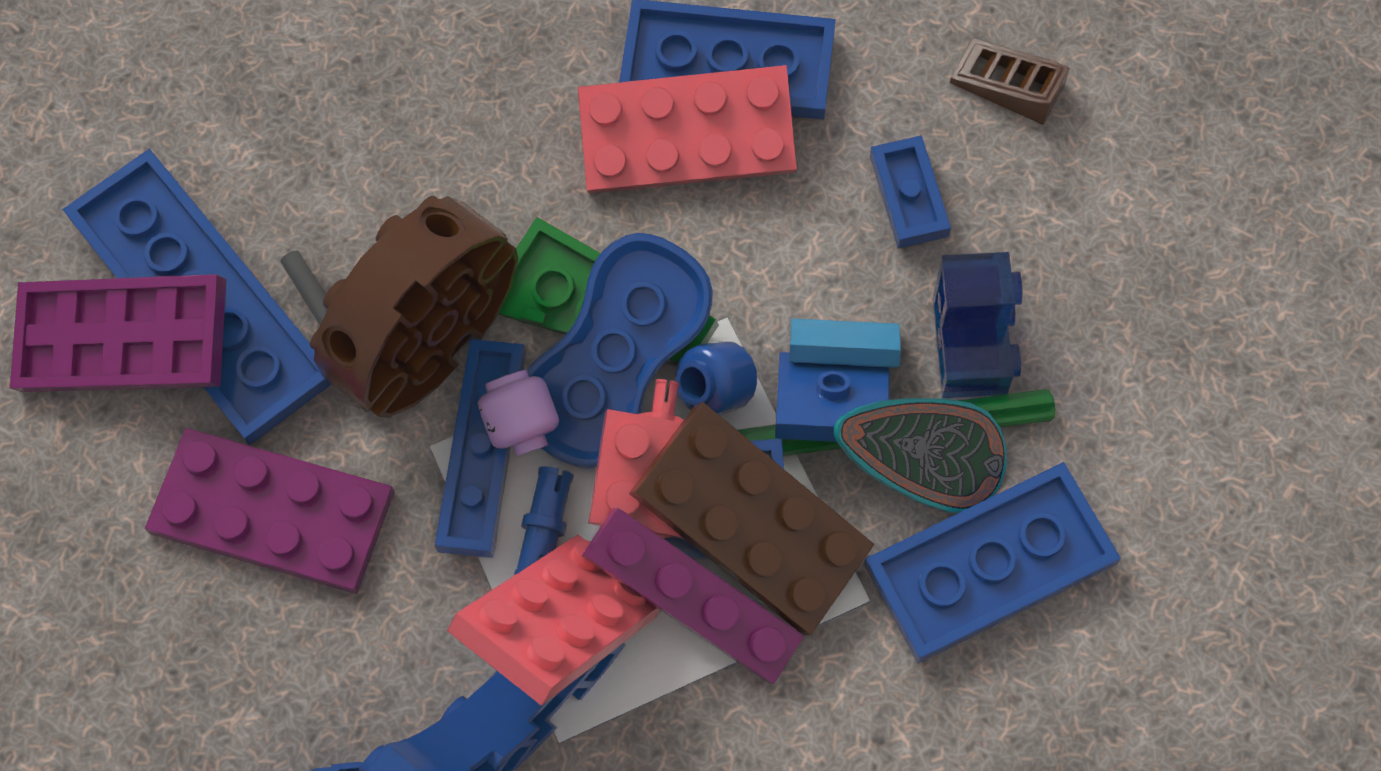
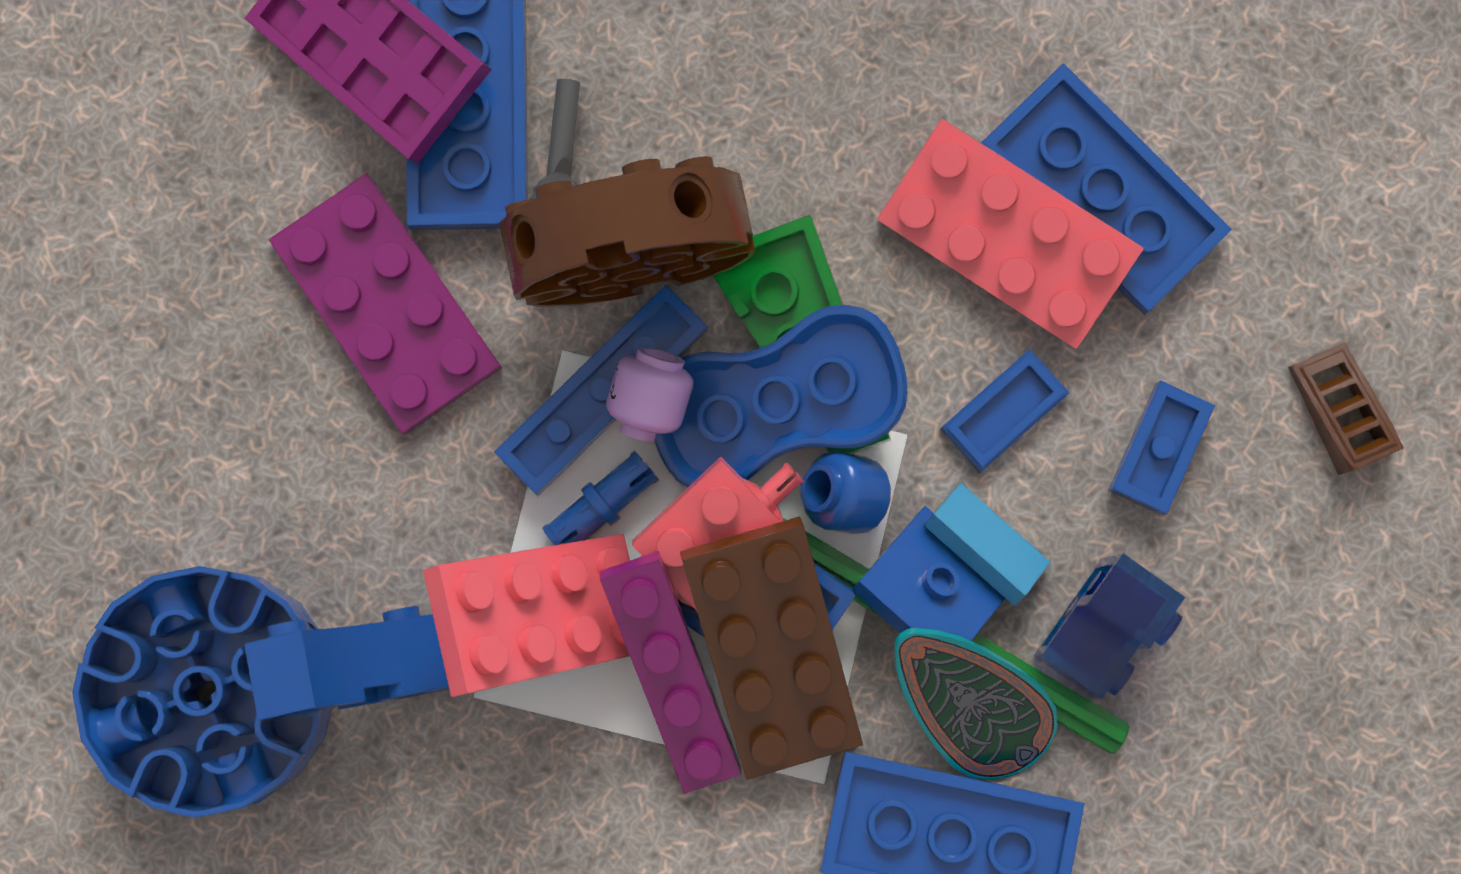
camera: 30 degrees right, 15 degrees up
none -> blue tile [940,349,1069,473]

